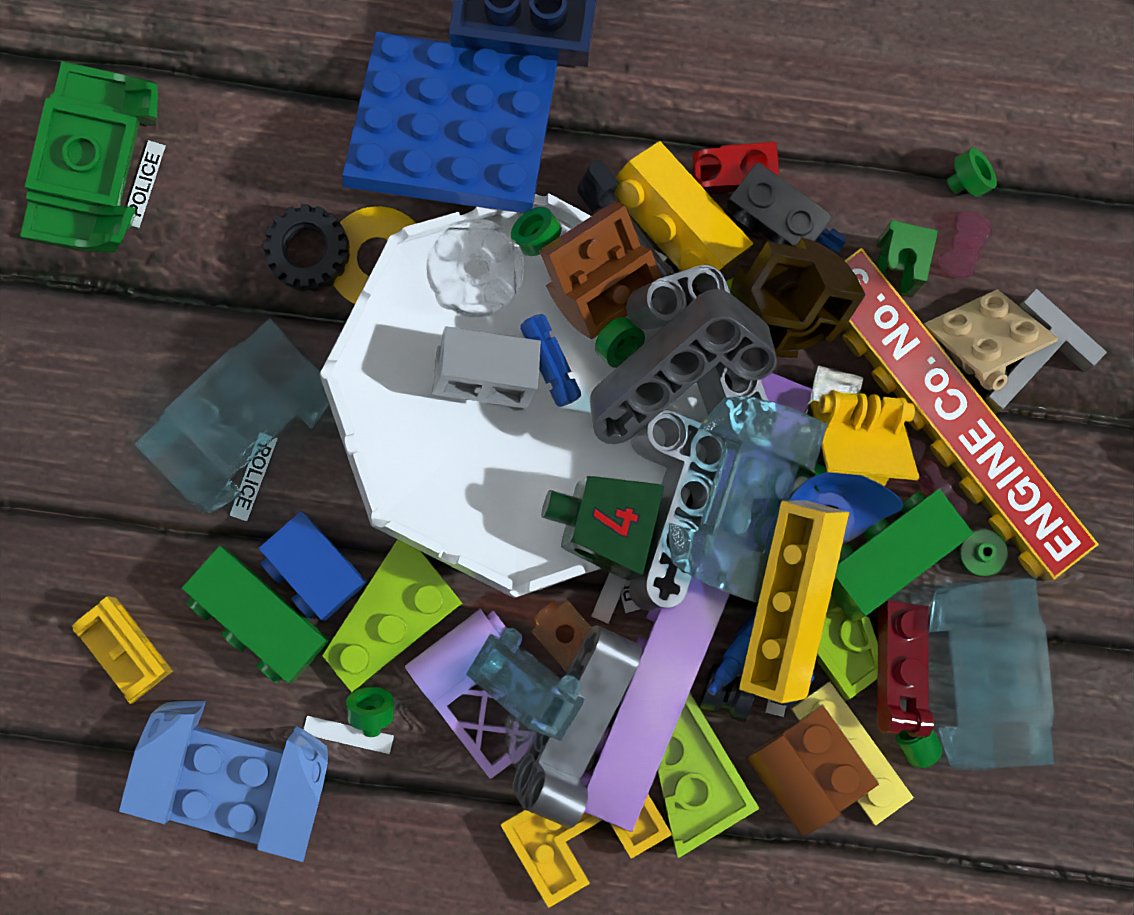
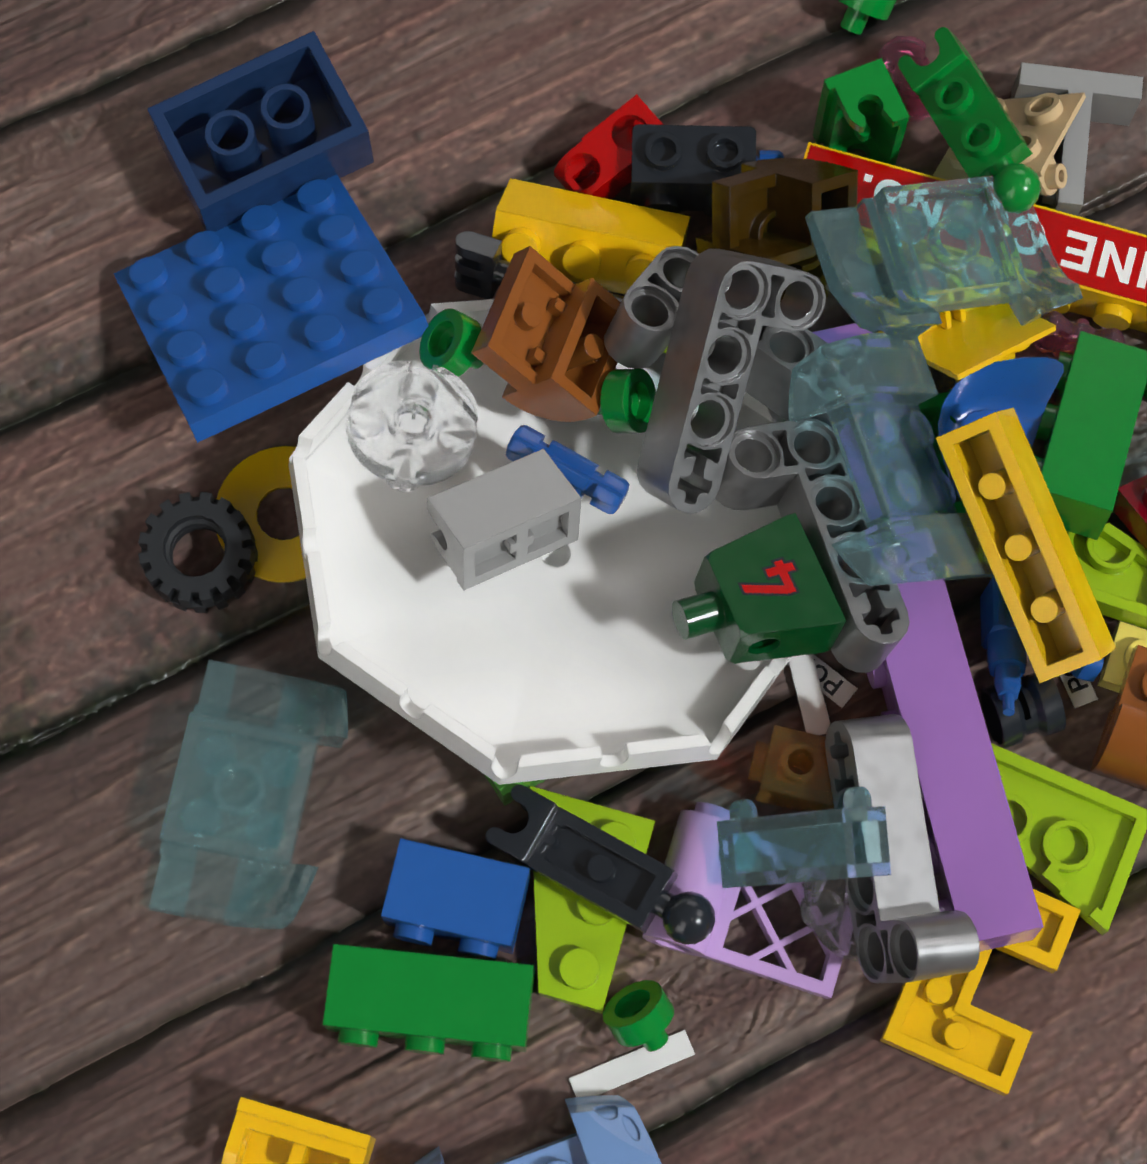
camera: 35 degrees left, 10 degrees down
white sticker [230,432,278,521] -> none
none -> black plate [486,784,715,945]
none -> clear light blue piece [805,176,1083,340]
none -> green plate [898,27,1041,214]

